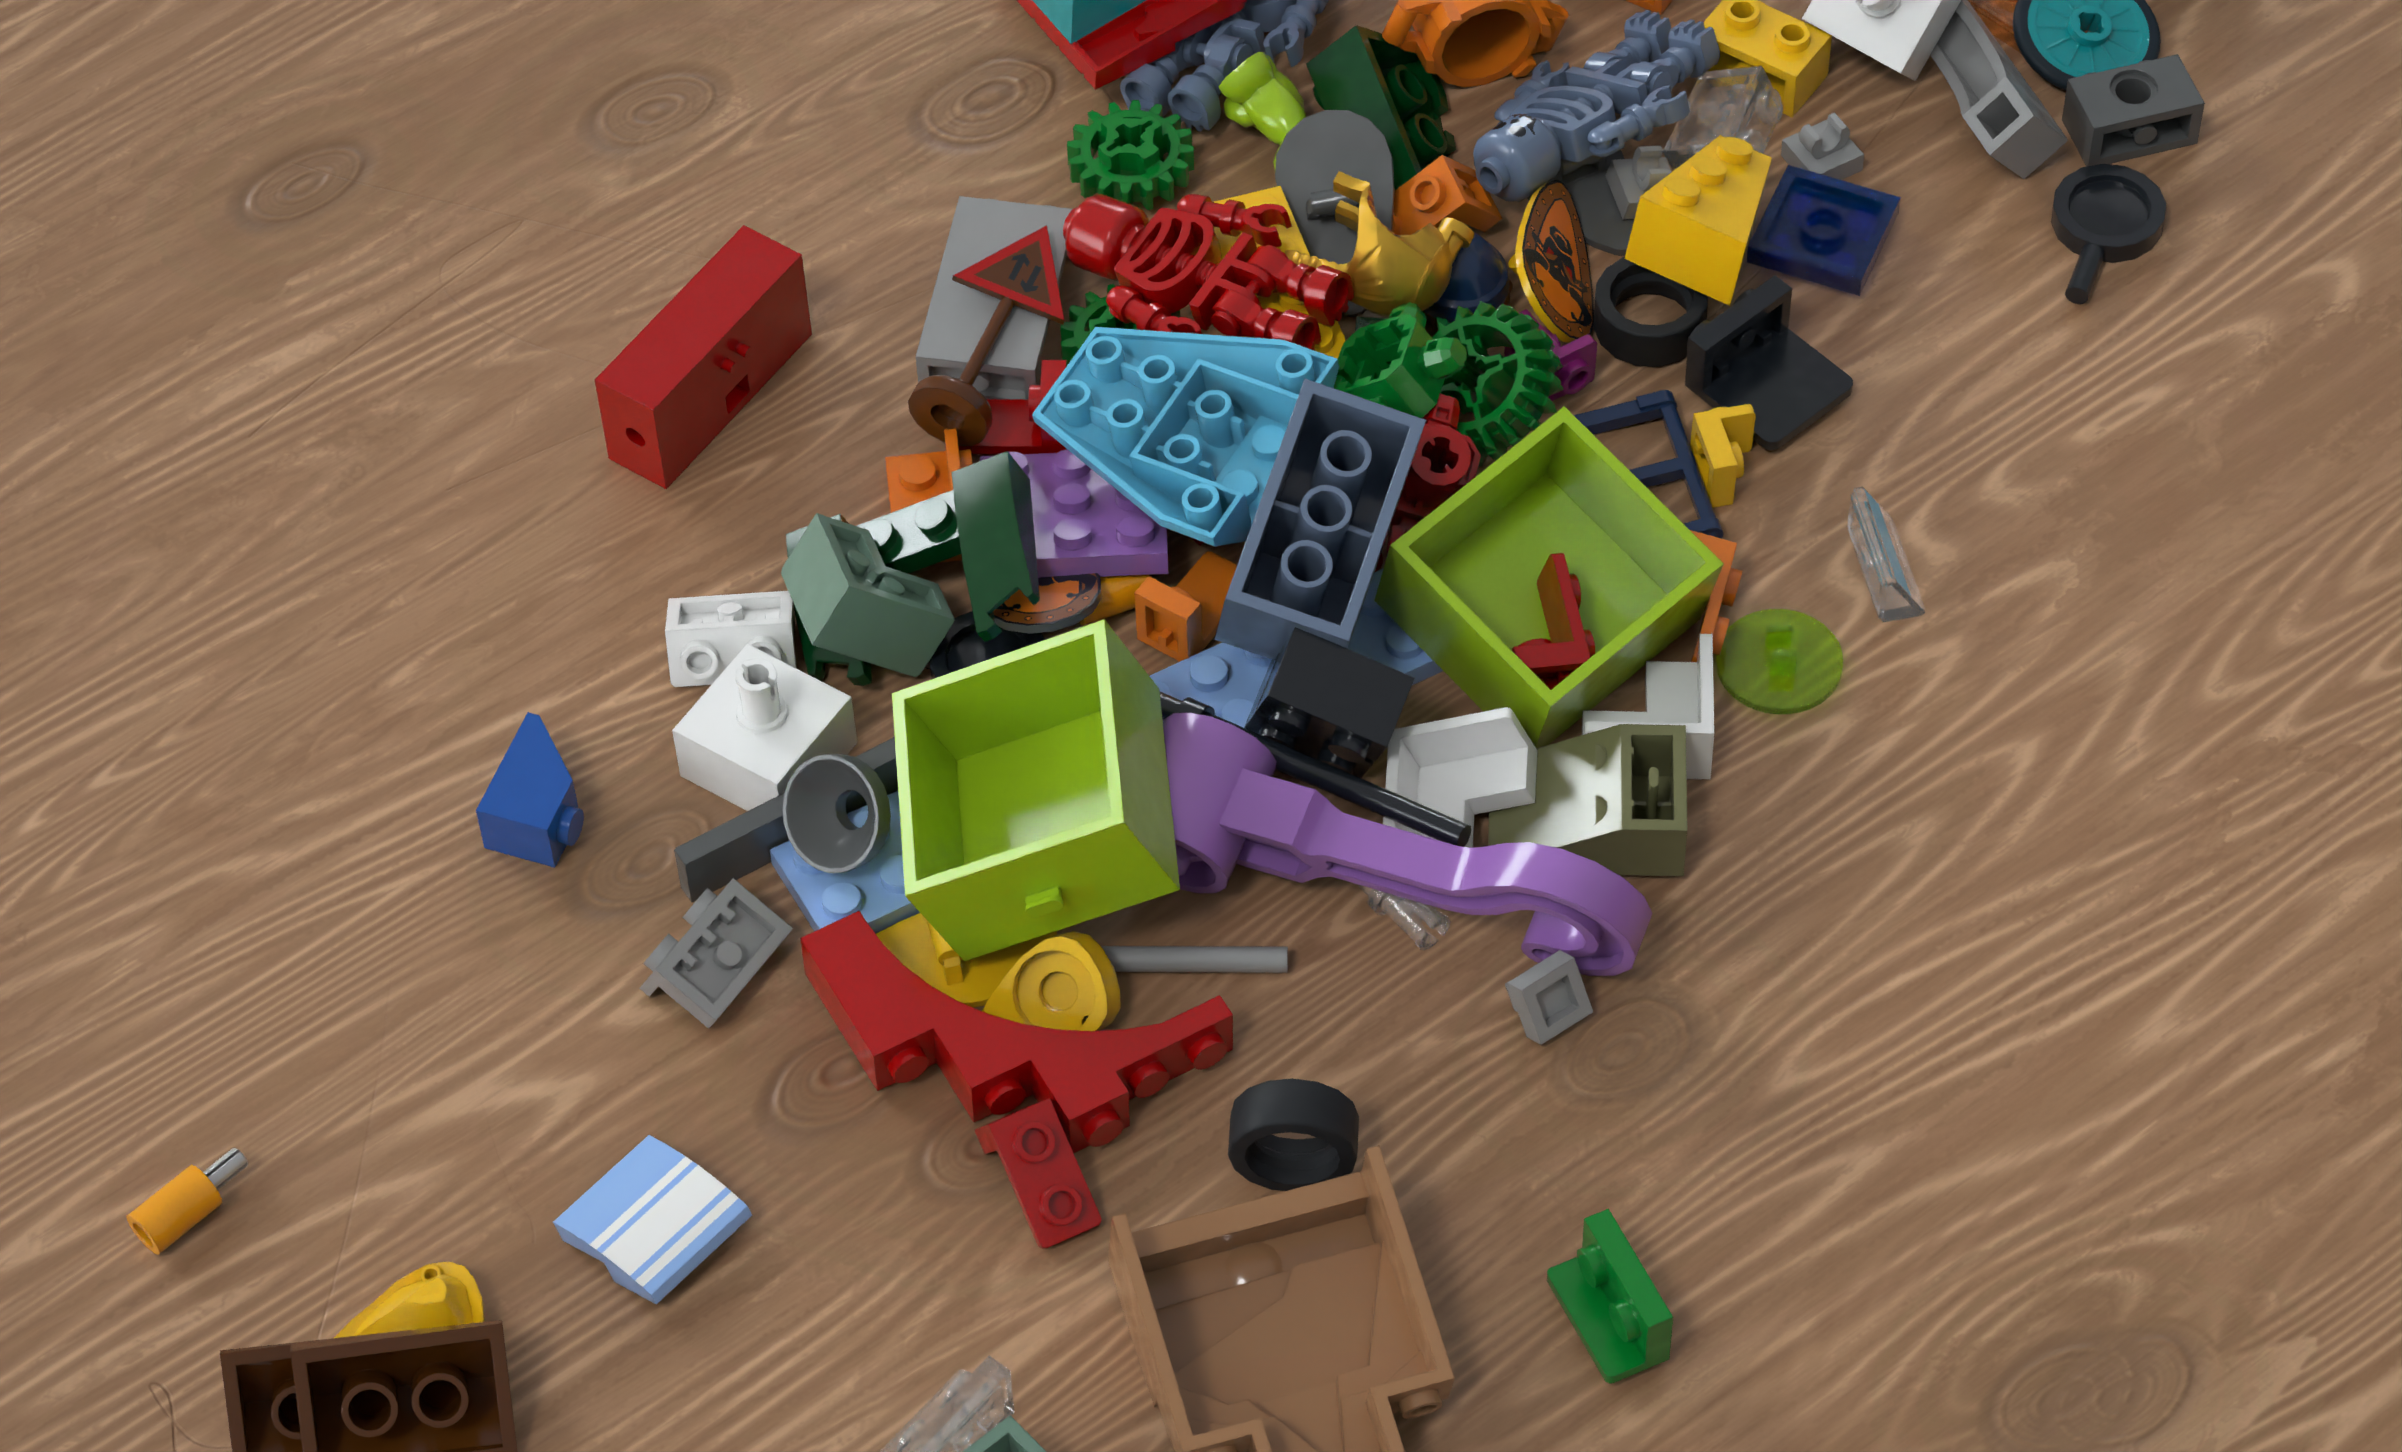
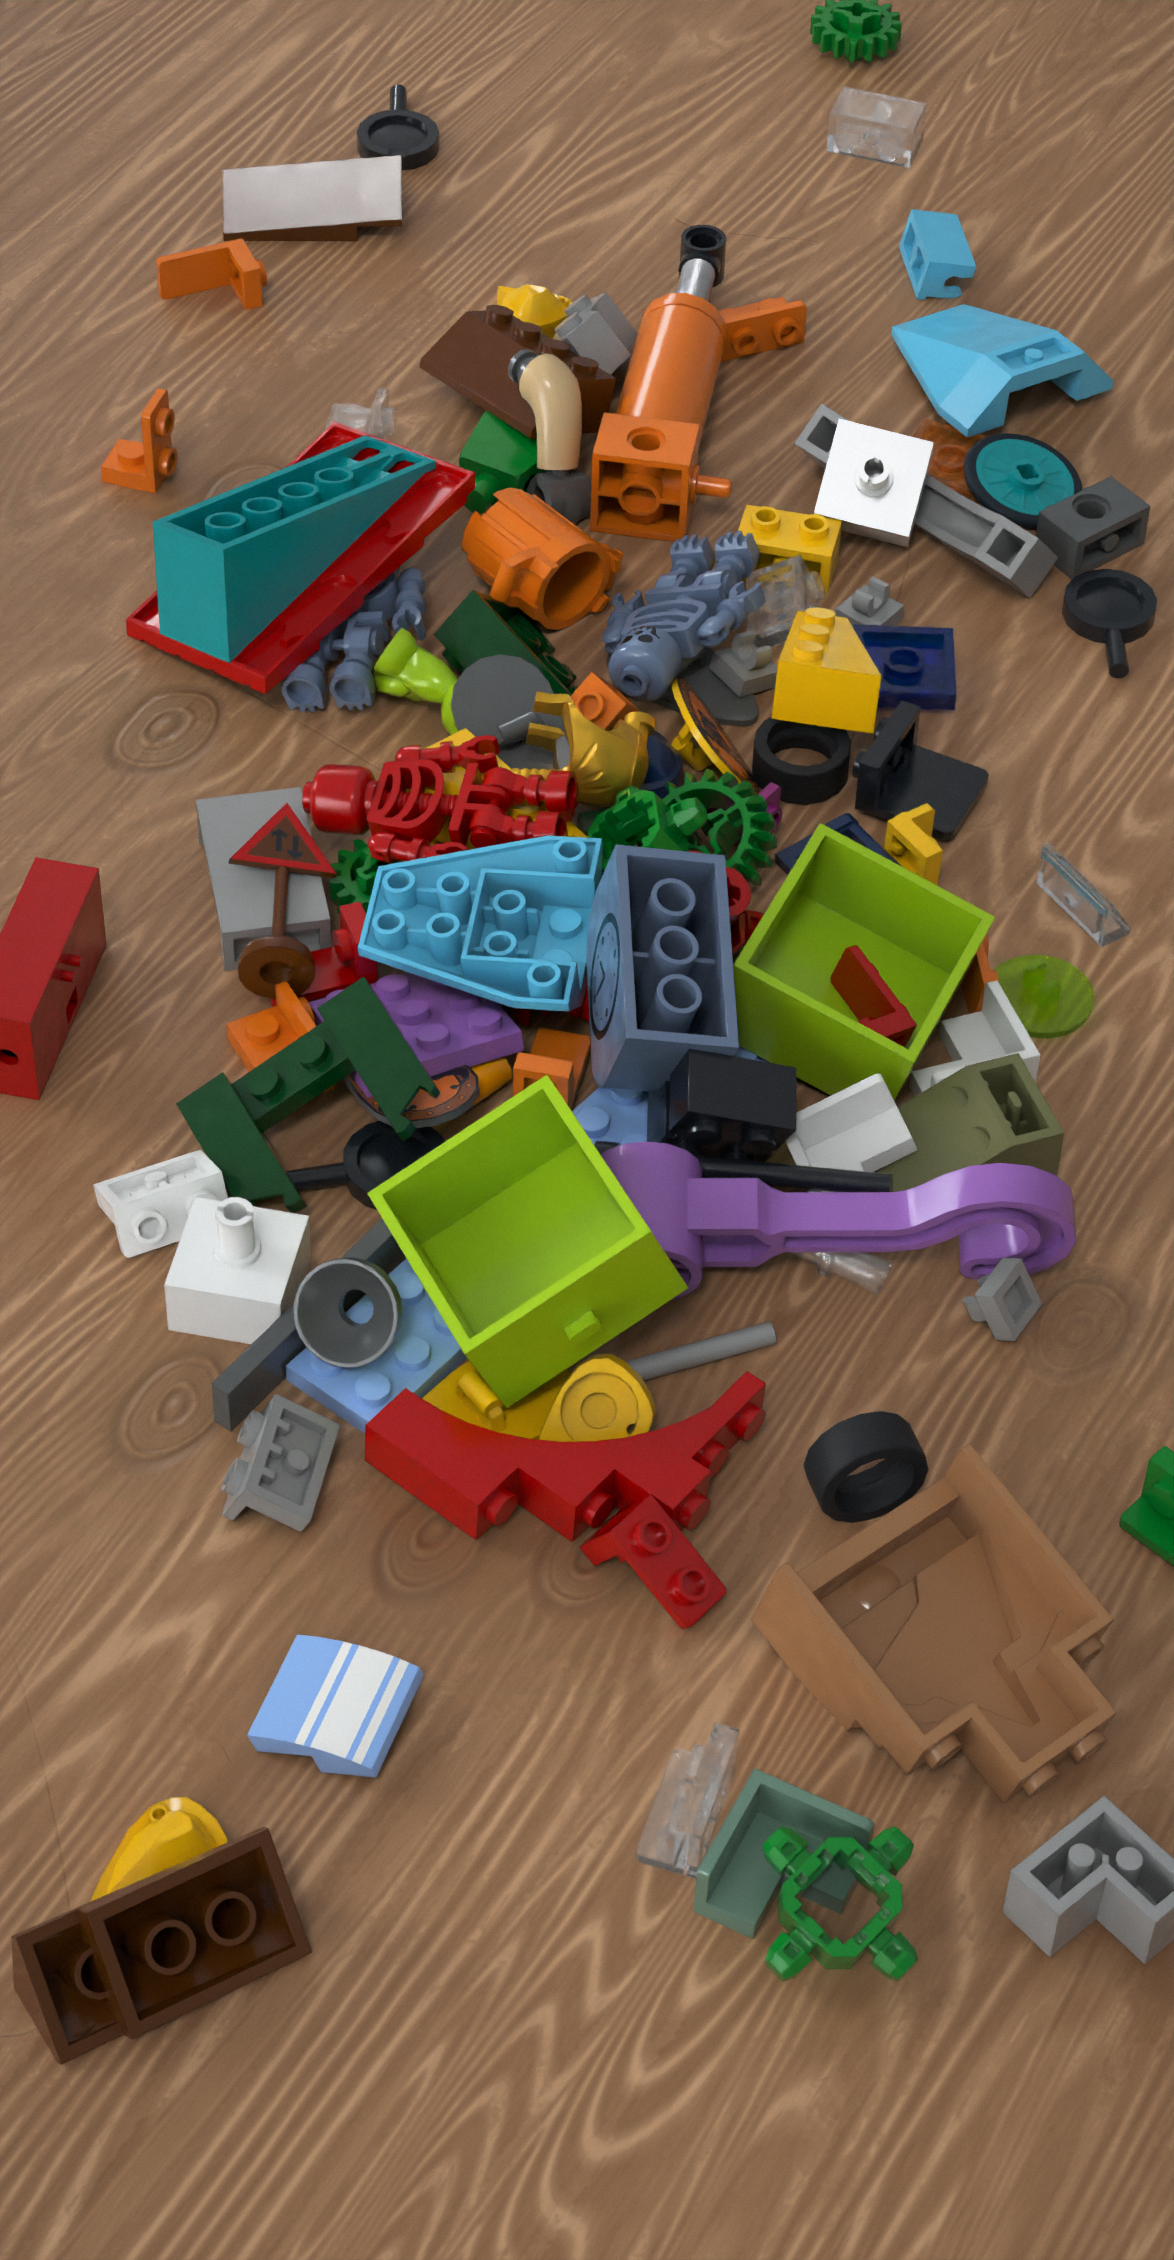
camera: 25 degrees left, 5 degrees down
blue slope [476,712,584,868] -> none
sand green panel [781,513,955,677] -> none
green gear [1067,100,1195,210] -> none

